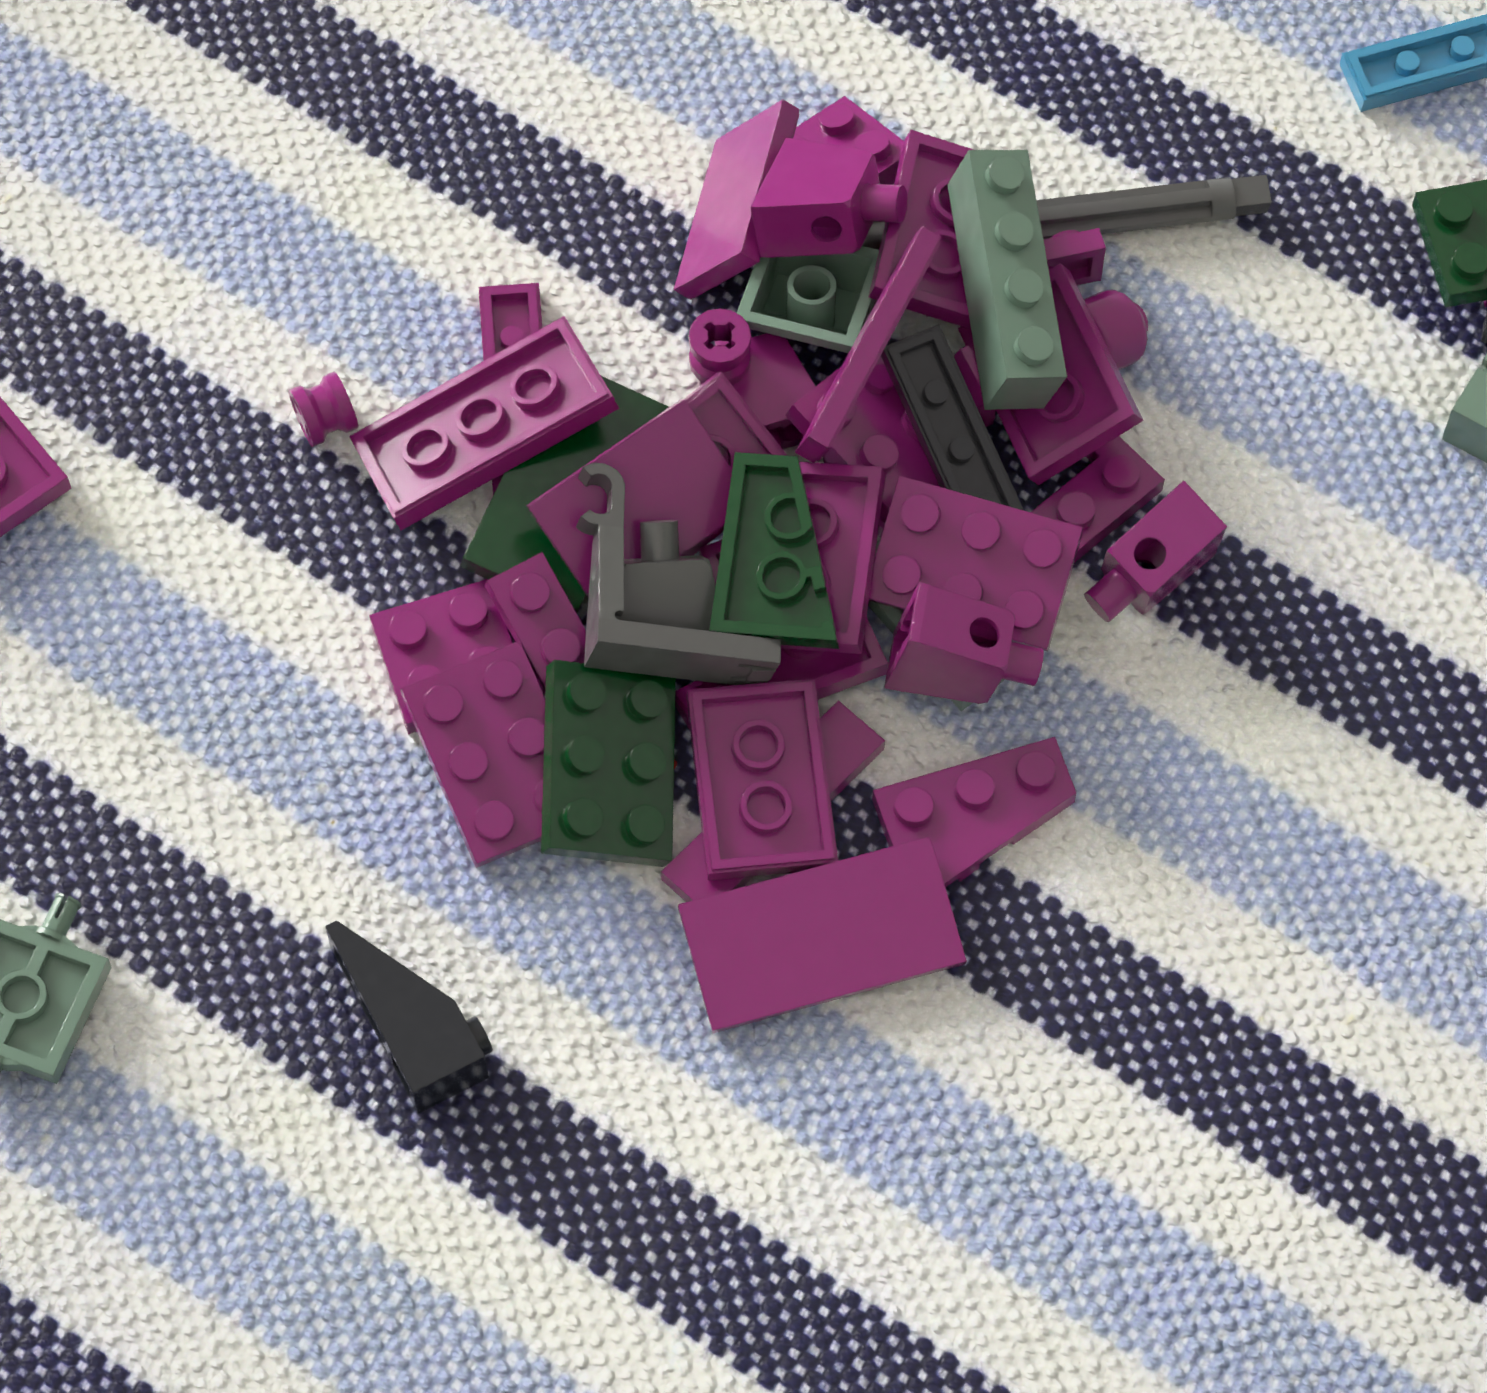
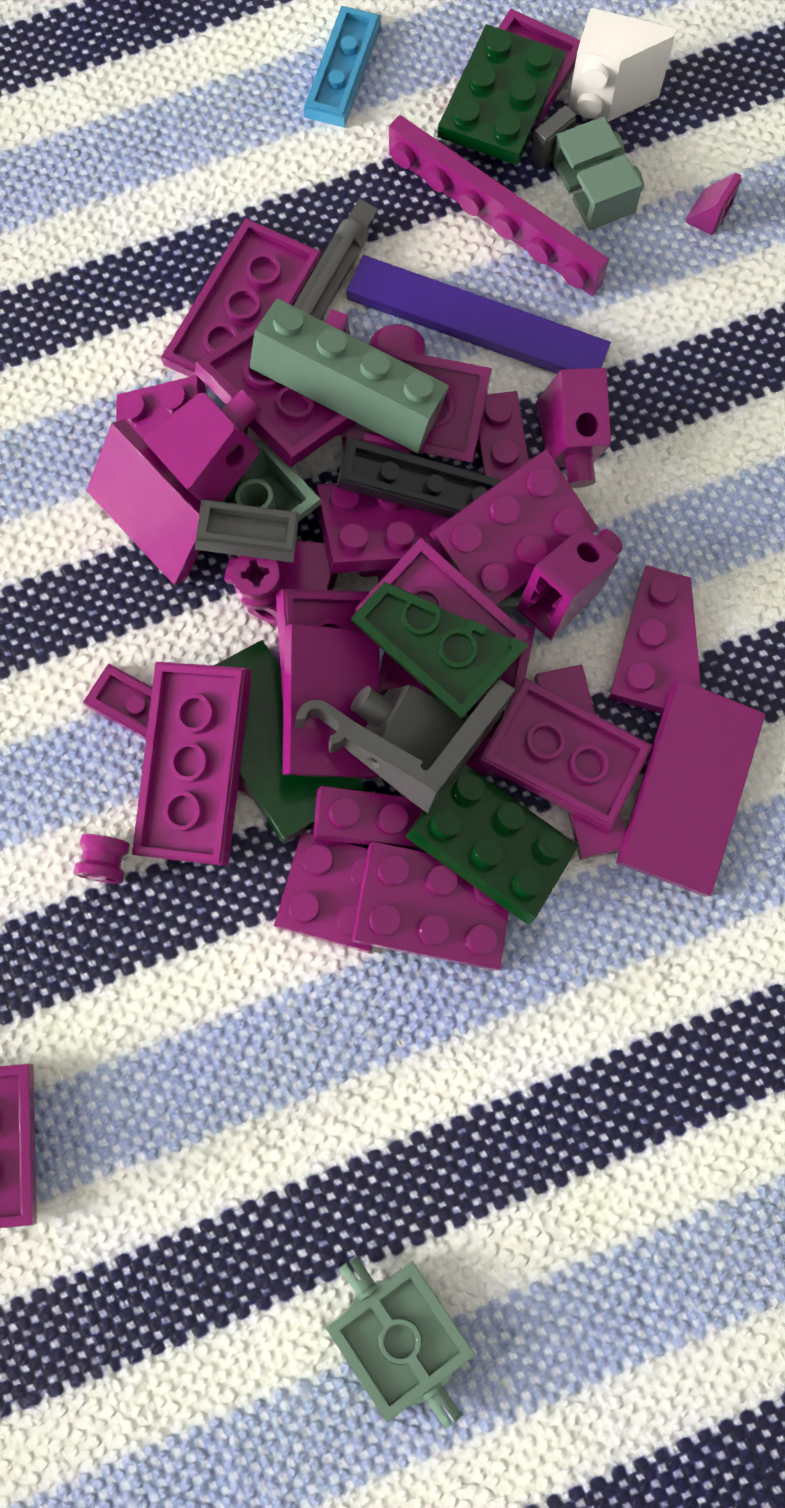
camera: 55 degrees left, 10 degrees up
black slope [325,920,493,1114] -> none
magenta tile [795,226,942,463] -> none
none -> magenta tile [161,218,323,377]
none -> dark grey tile [195,499,299,563]
none -> dark purple tile [346,255,611,374]
none -> magenta plate [389,114,609,296]

